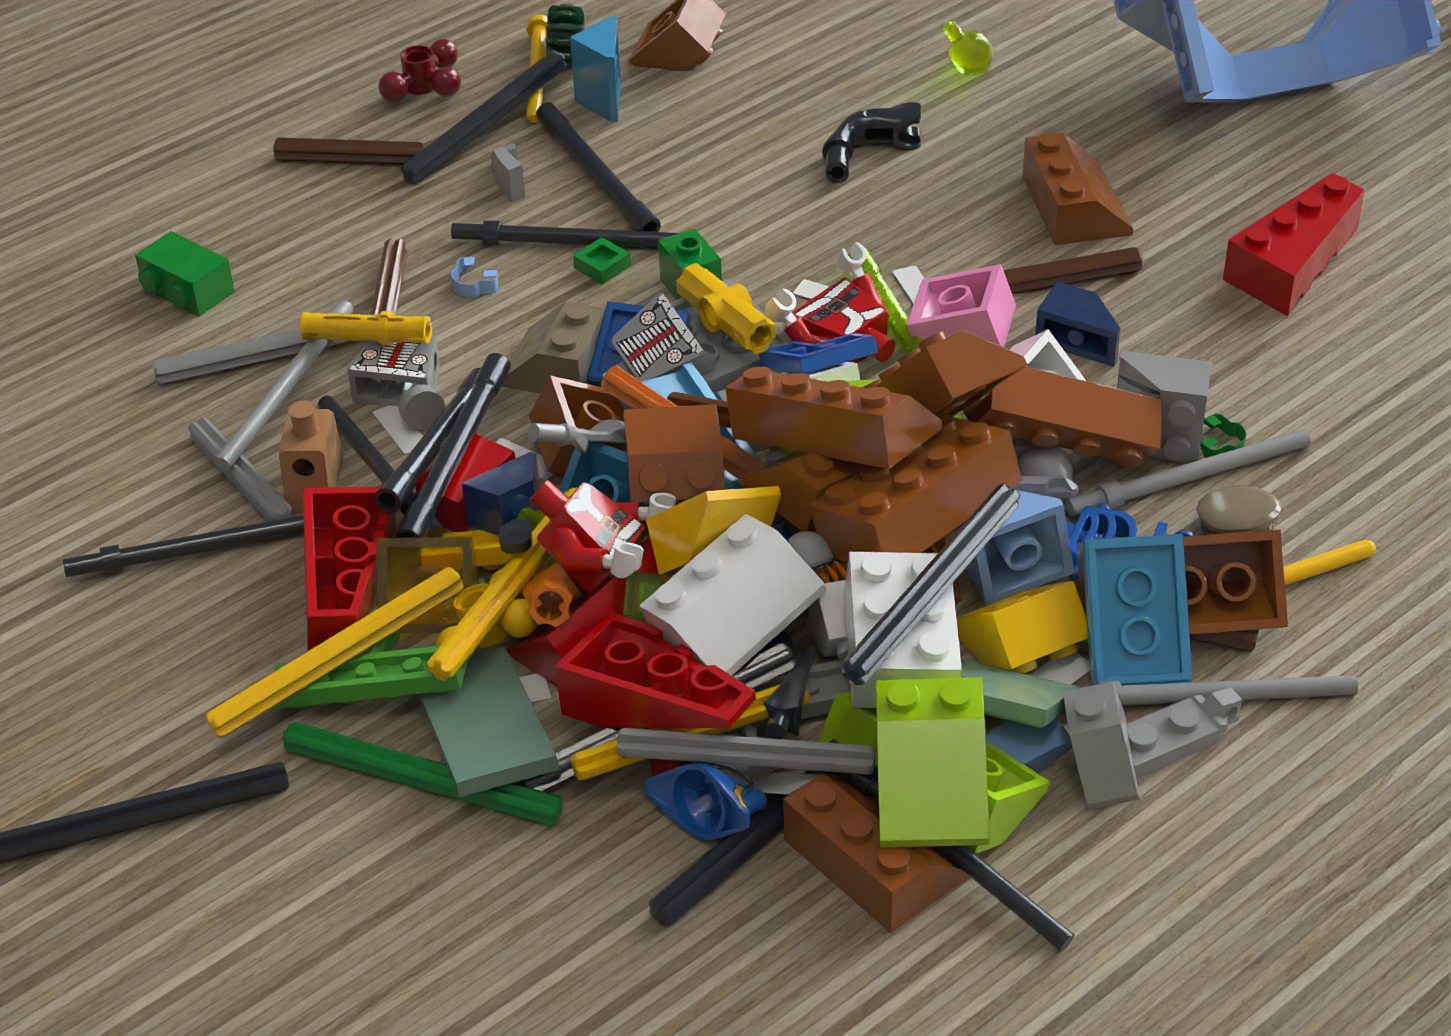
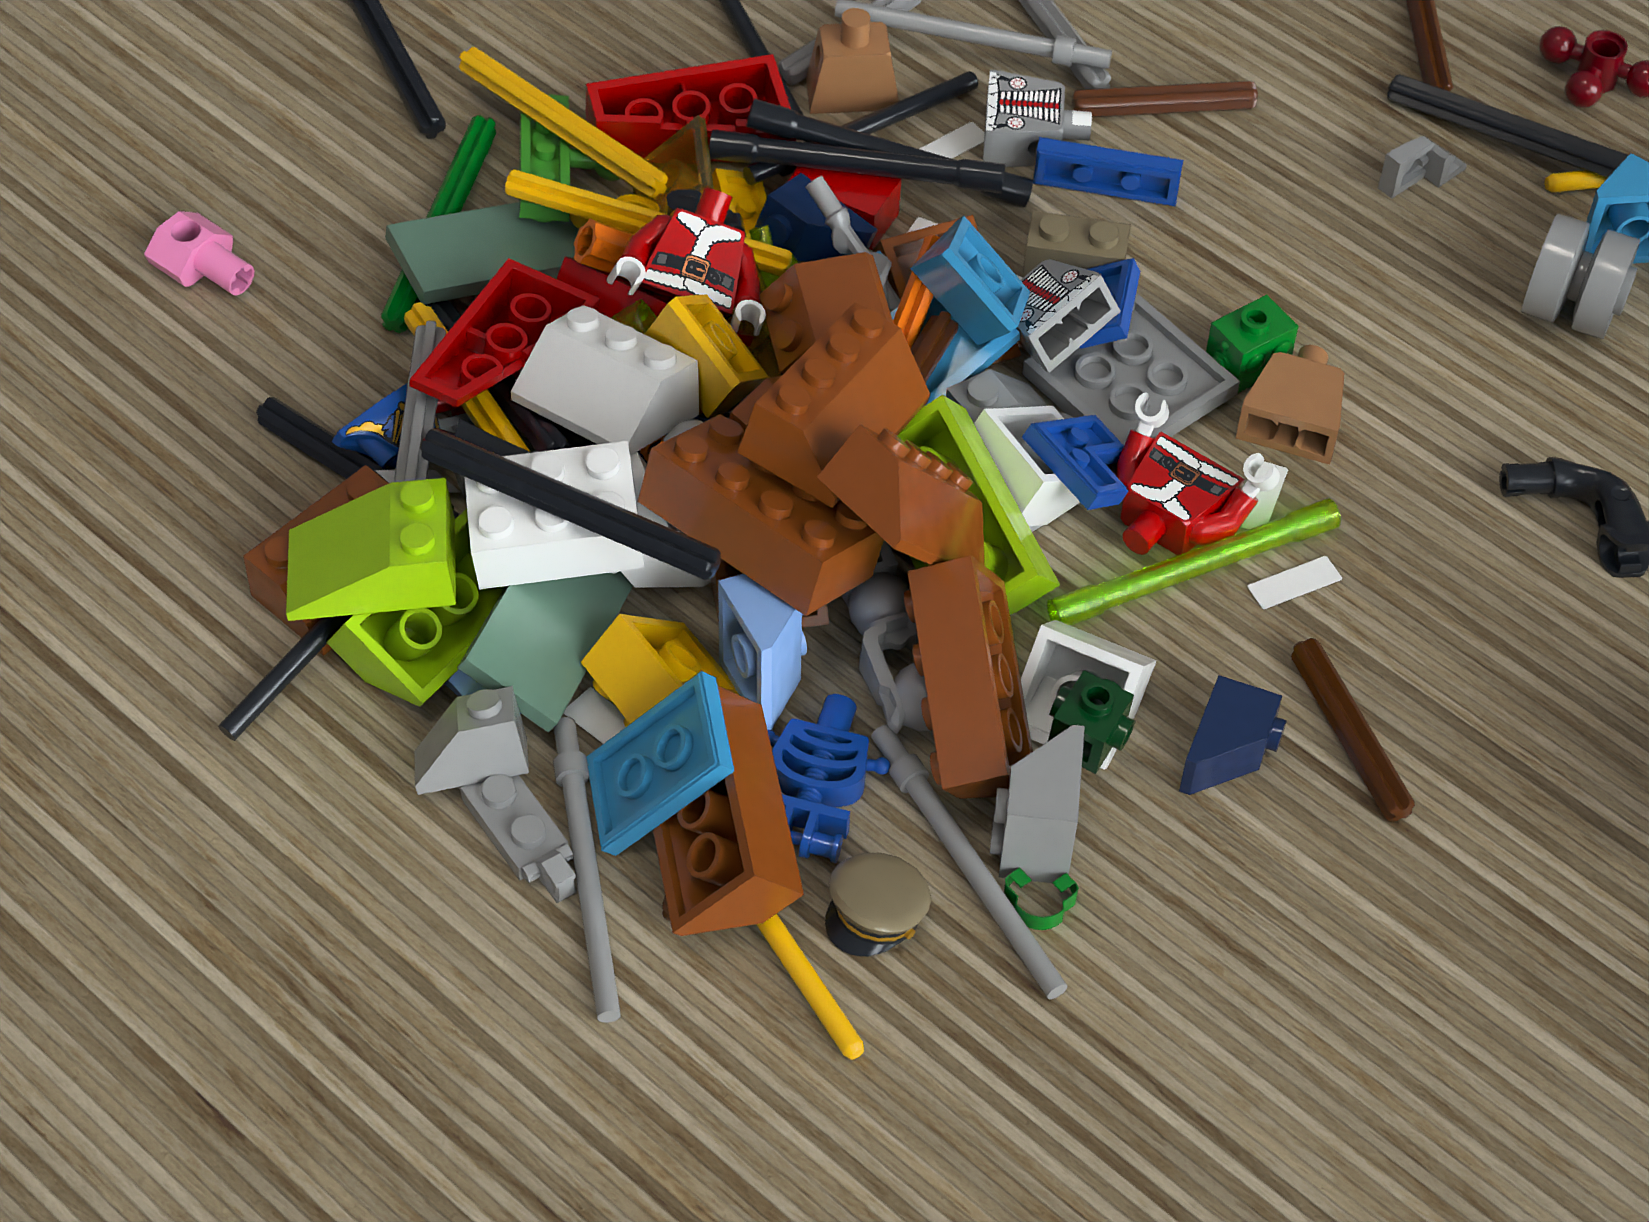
camera: 80 degrees right, 10 degrees up
yellow pin [300,311,432,346] -> none
light grey tile [398,385,445,431] -> none
black bar [451,220,679,248] -> none
light blue piece [451,257,498,298] -> none
black piece [536,102,661,232] -> none
green tile [573,237,631,285] -> none
yellow piece [676,263,776,355] -> none
bright pink slope [906,264,1016,347] -> none
dark orange slope [1022,133,1133,245] -> none
red wedge [1222,173,1365,316] -> none
none -> bright pink piece [144,211,254,295]
none -> dark azure slope [910,215,1030,345]
none -> blue tile [1033,137,1183,206]
none -> dark green brick [1048,670,1136,774]
none -> medium nougat torso [1236,345,1345,465]
none -> light grey wheel [1521,213,1640,339]

